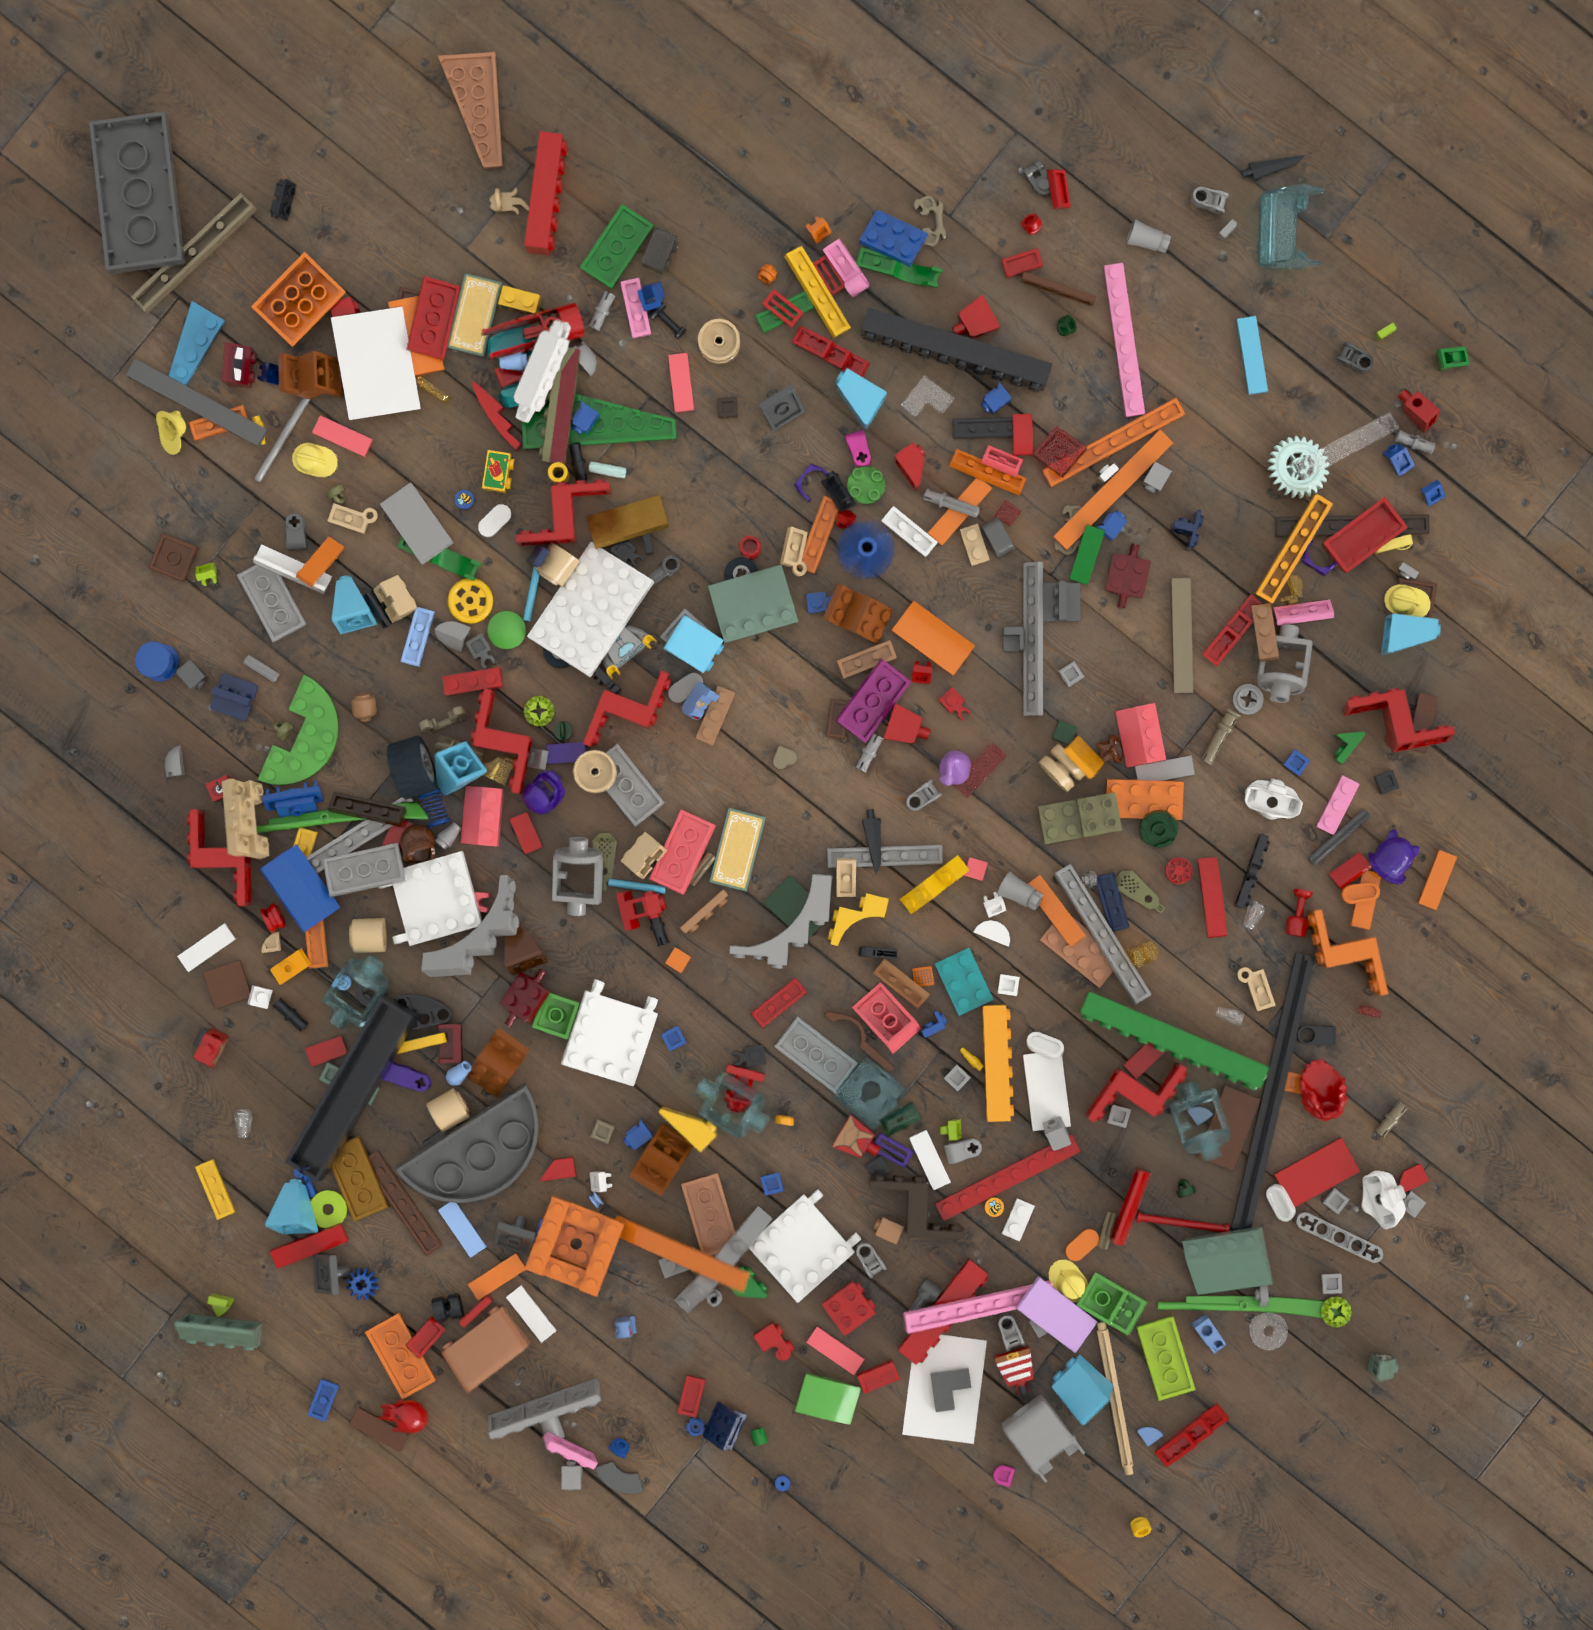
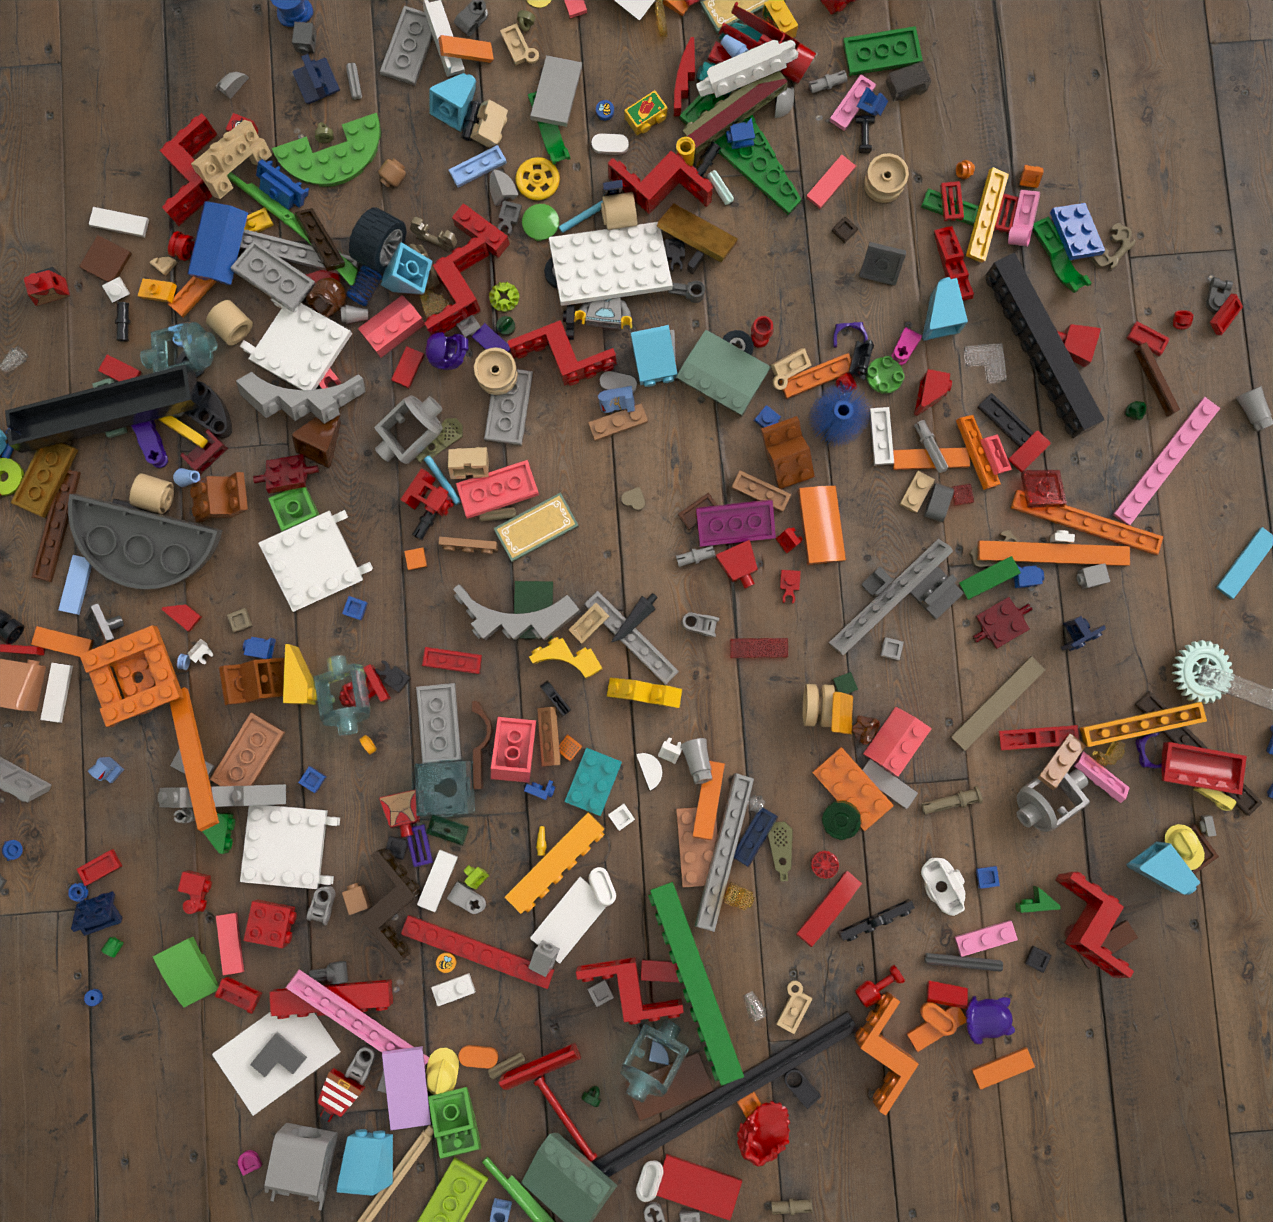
camera: 45 degrees right, 5 degrees down
medium lavender piece [939,750,971,786] -> none
light grey plate [944,1064,971,1091] -> none
coral tile [964,857,988,881] -> none
blue window [981,382,1012,415] -> none
olive piece [1038,792,1122,844] -> none
light grey gear [1233,684,1264,715] -> none
clear cone [1243,900,1266,930] -> none
clear red tile [1358,1006,1382,1019] -> none

